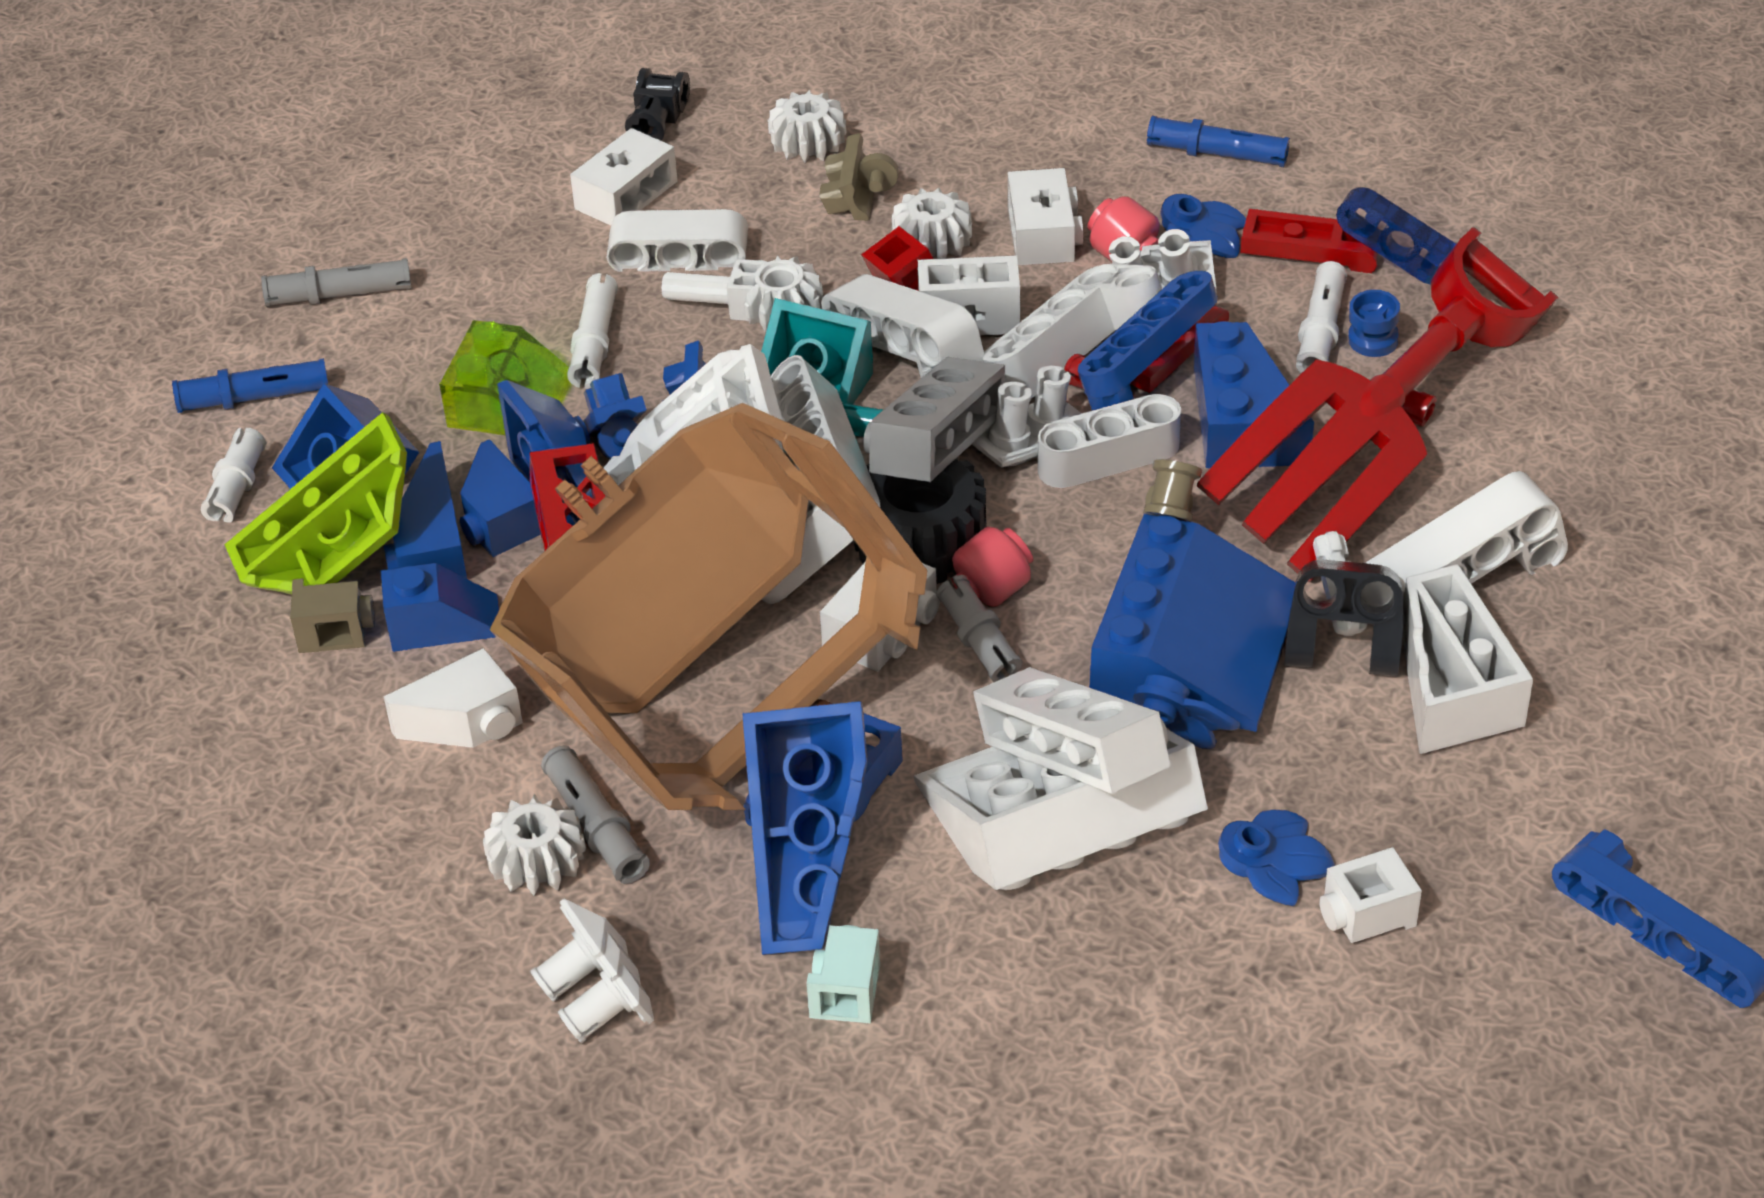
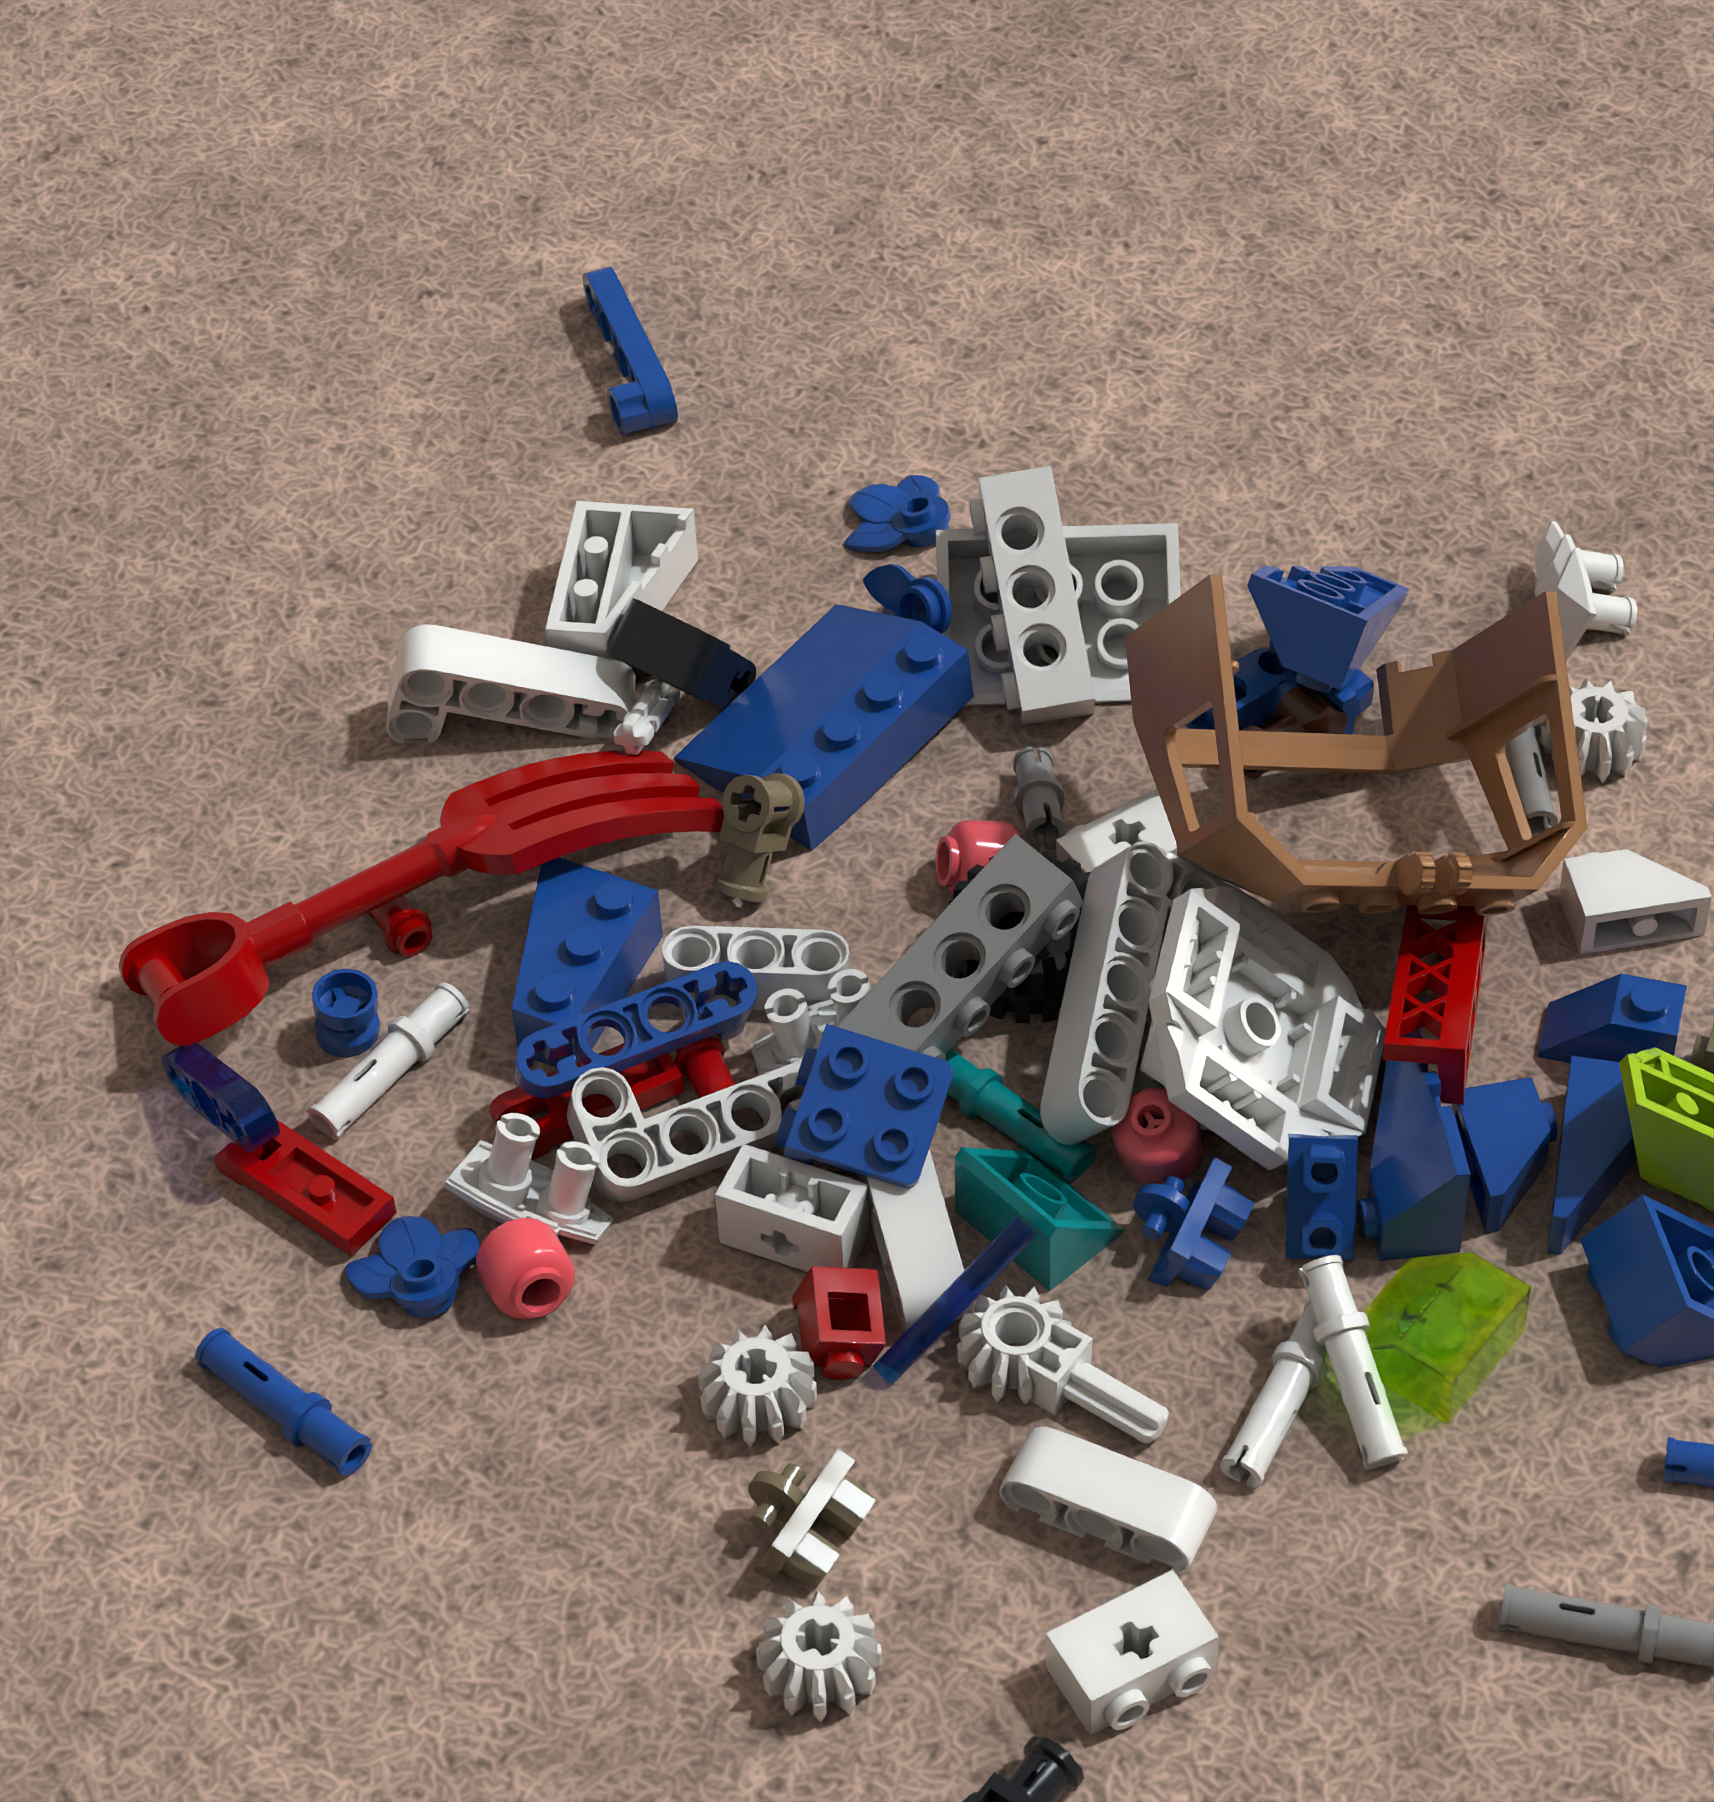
camera: 155 degrees left, 5 degrees up
light aqua brick [807,925,880,1023] -> none
white brick [1008,168,1083,265] -> none
white brick [1320,847,1422,943] -> none
none -> blue bracket [775,1024,953,1188]
none -> clear blue bar [873,1215,1037,1385]
none -> white pin [1298,1255,1408,1470]

